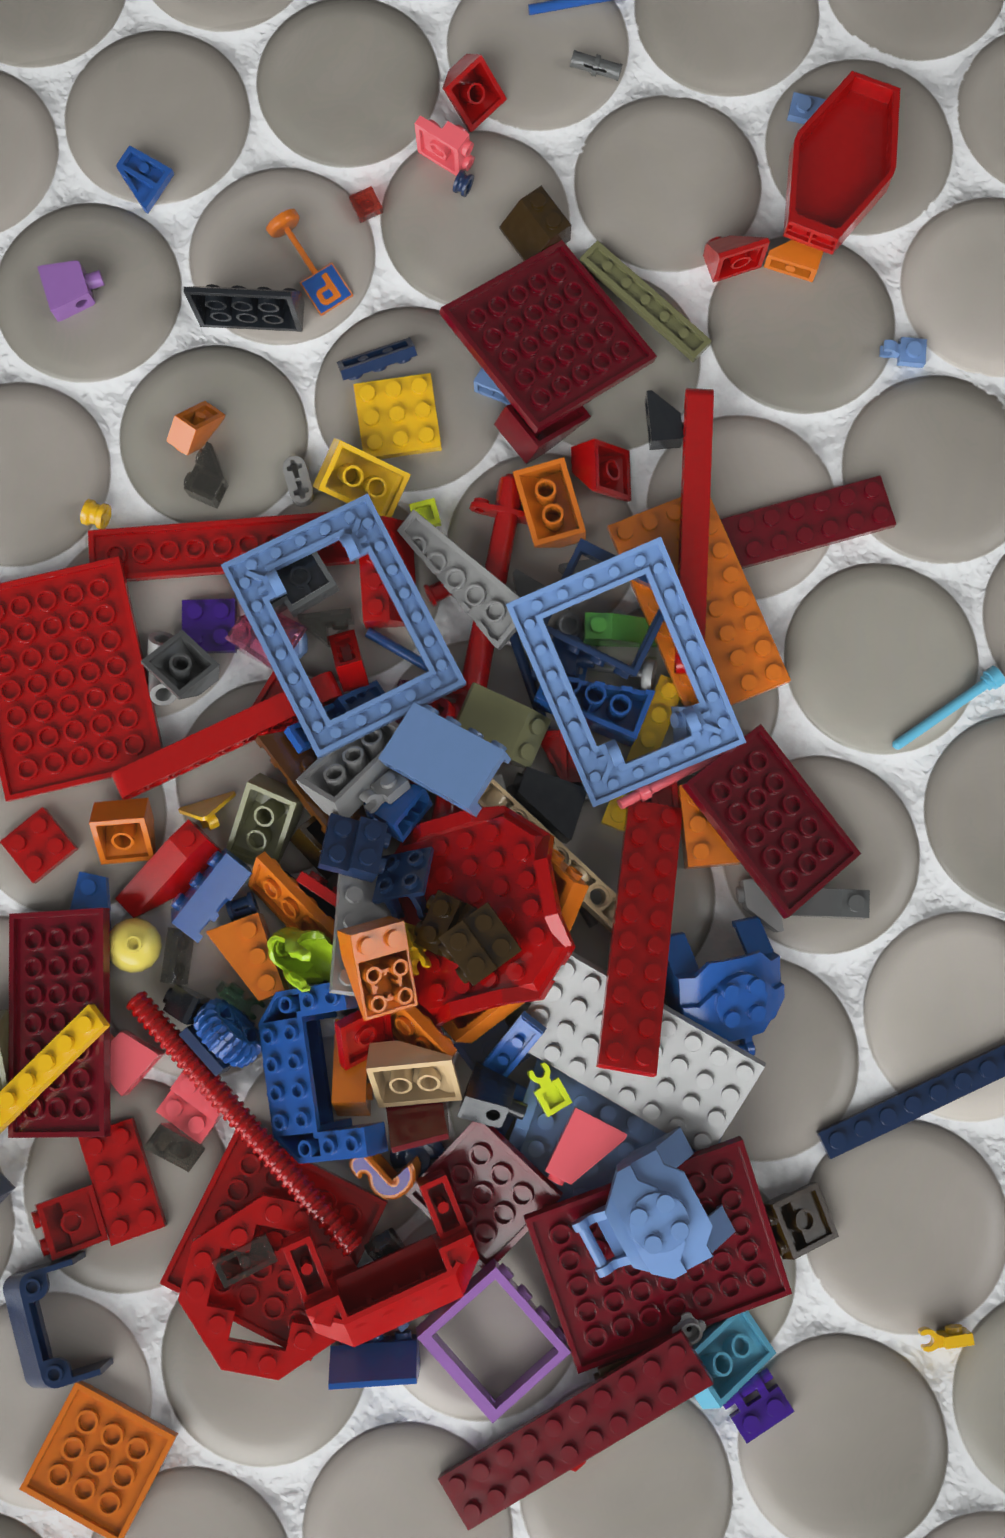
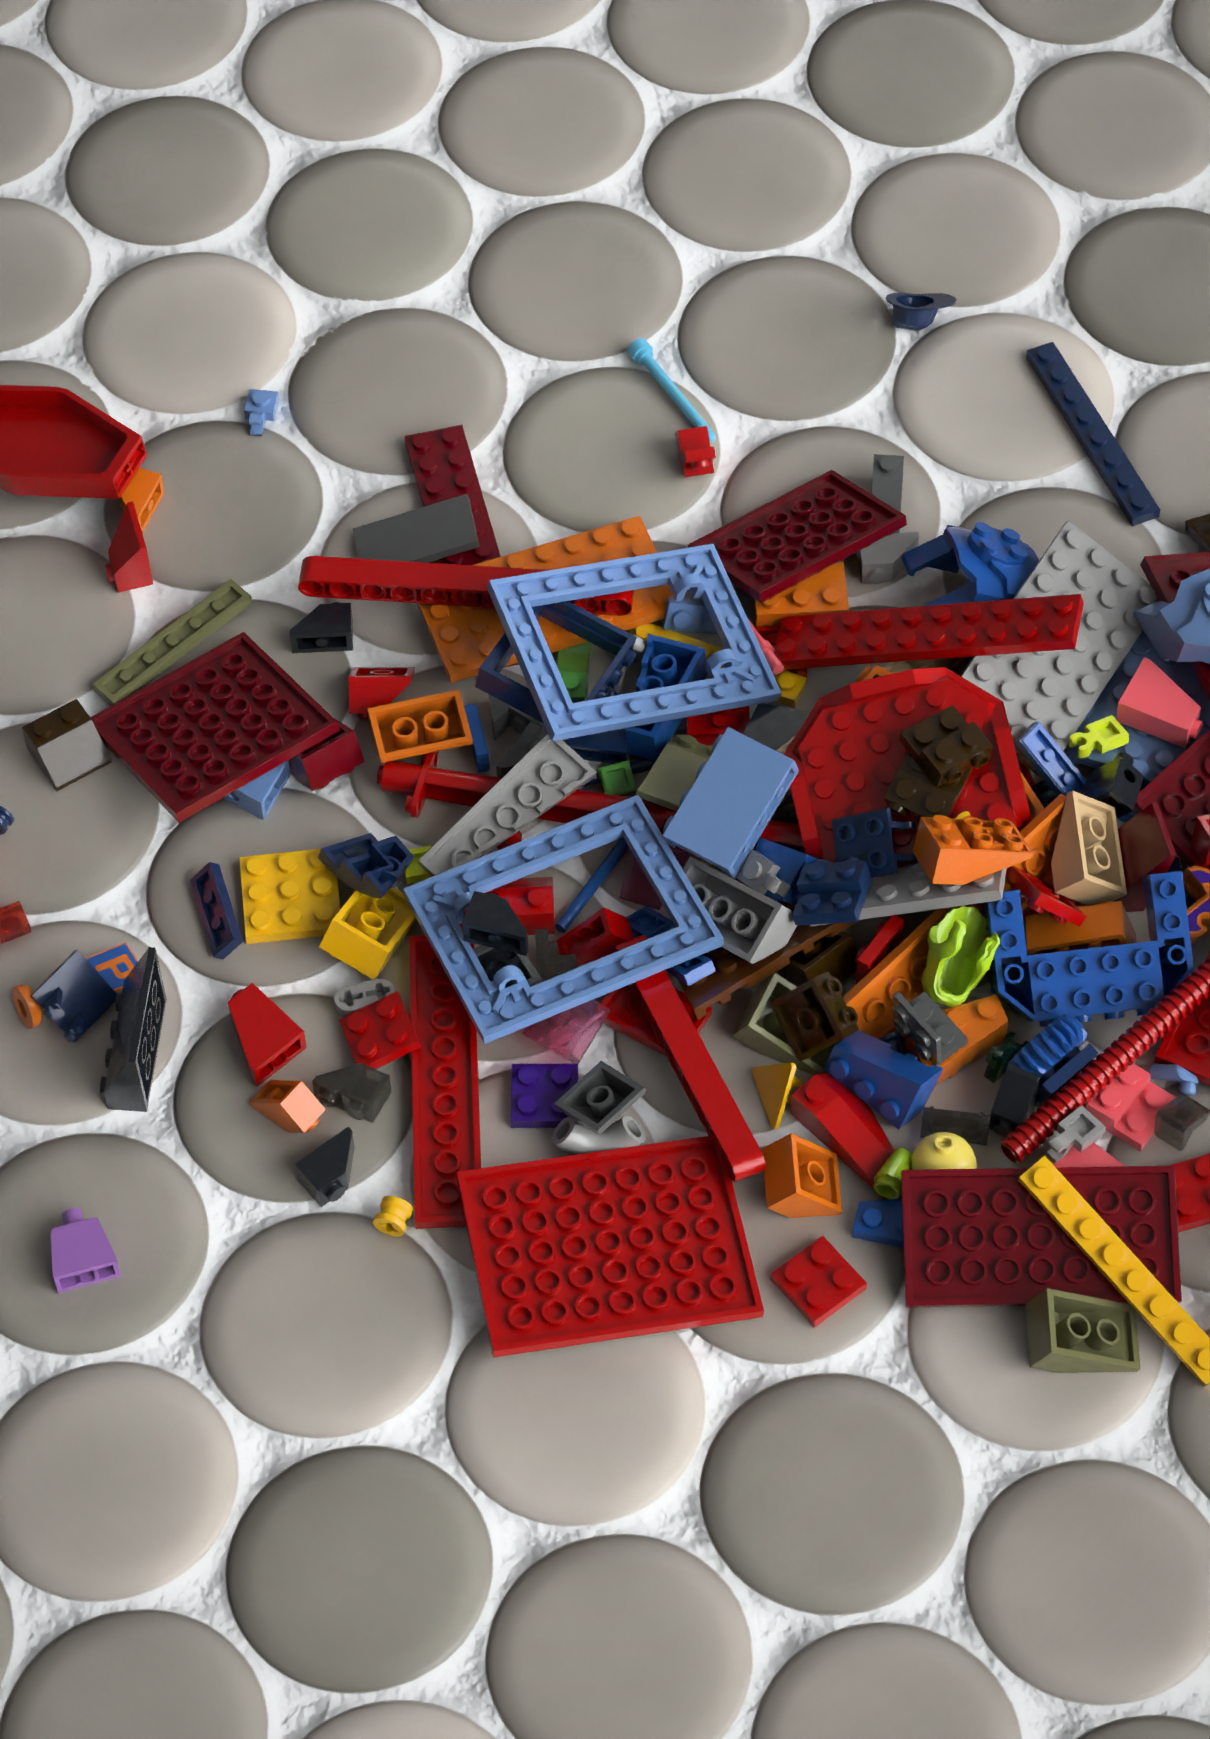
camera: 90 degrees left, 25 degrees down
none -> dark blue plate [30,950,117,1042]
none -> red slope [228,983,307,1087]
none -> black slope [295,1127,355,1207]
none -> dark blue slope [318,833,414,899]
none -> red plate [339,991,422,1076]
none -> dark grey tile [353,494,480,563]
none -> black slope [462,891,529,956]
none -> blue tile [464,704,490,773]
none -> bright green tile [597,760,637,796]
none -> red brick [675,426,716,477]
none -> dark brown plate [769,971,860,1062]
none -> lime cone [874,1148,912,1199]
none -> dark grey bracket [892,991,968,1066]
none -> light grey plate [1046,1105,1106,1163]
none -> medium blue arm [1150,1064,1199,1096]

